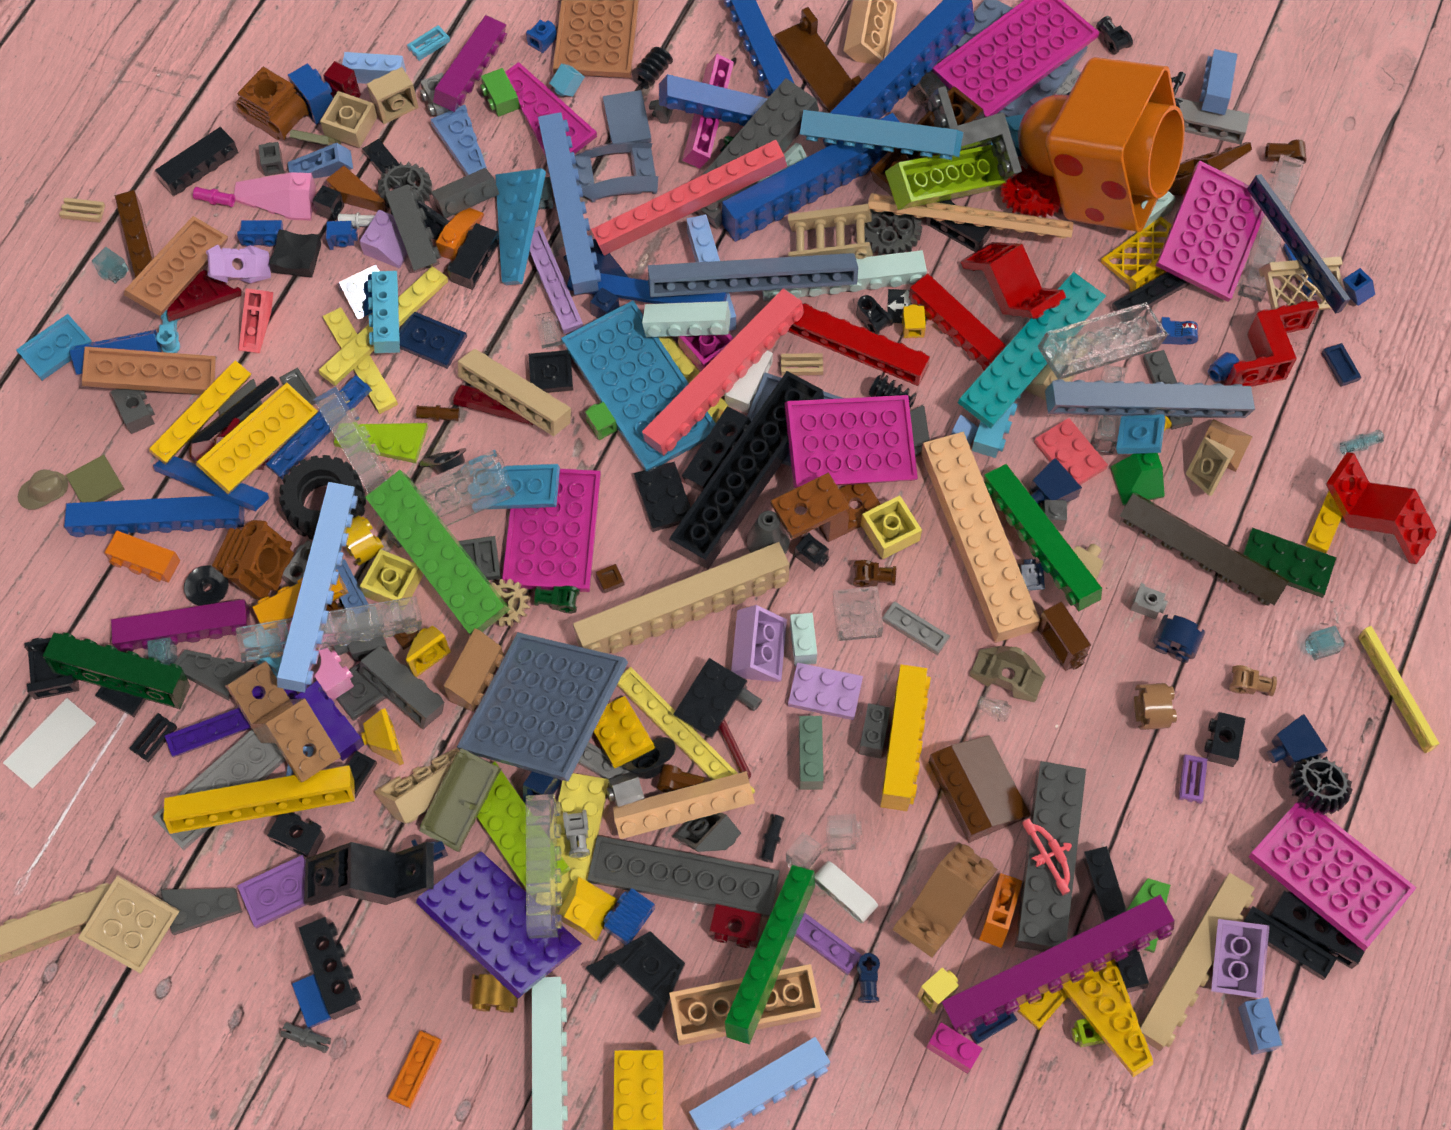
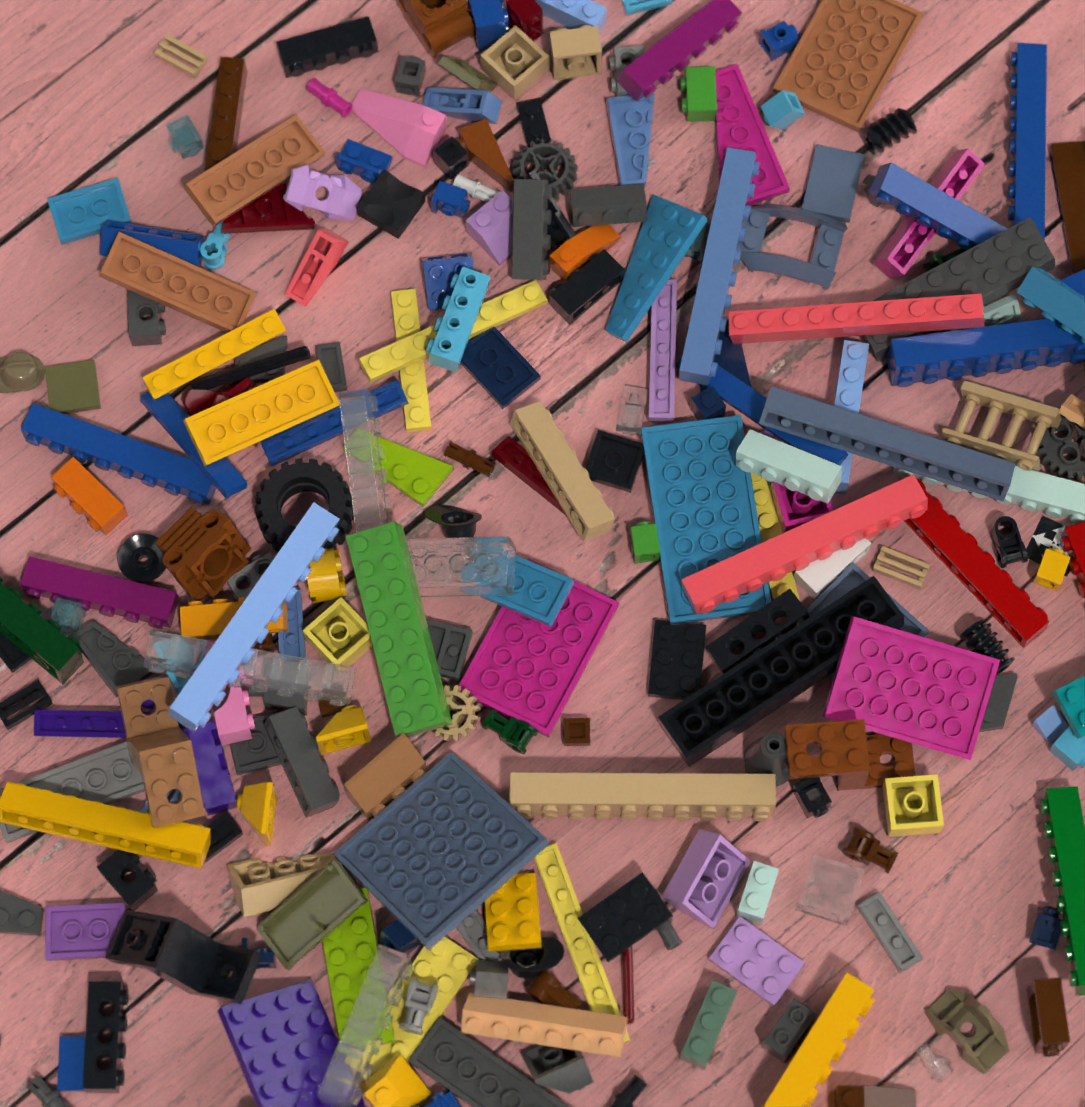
camera: 25 degrees right, 5 degrees up
light nougat brick [921,431,1040,643] -> none

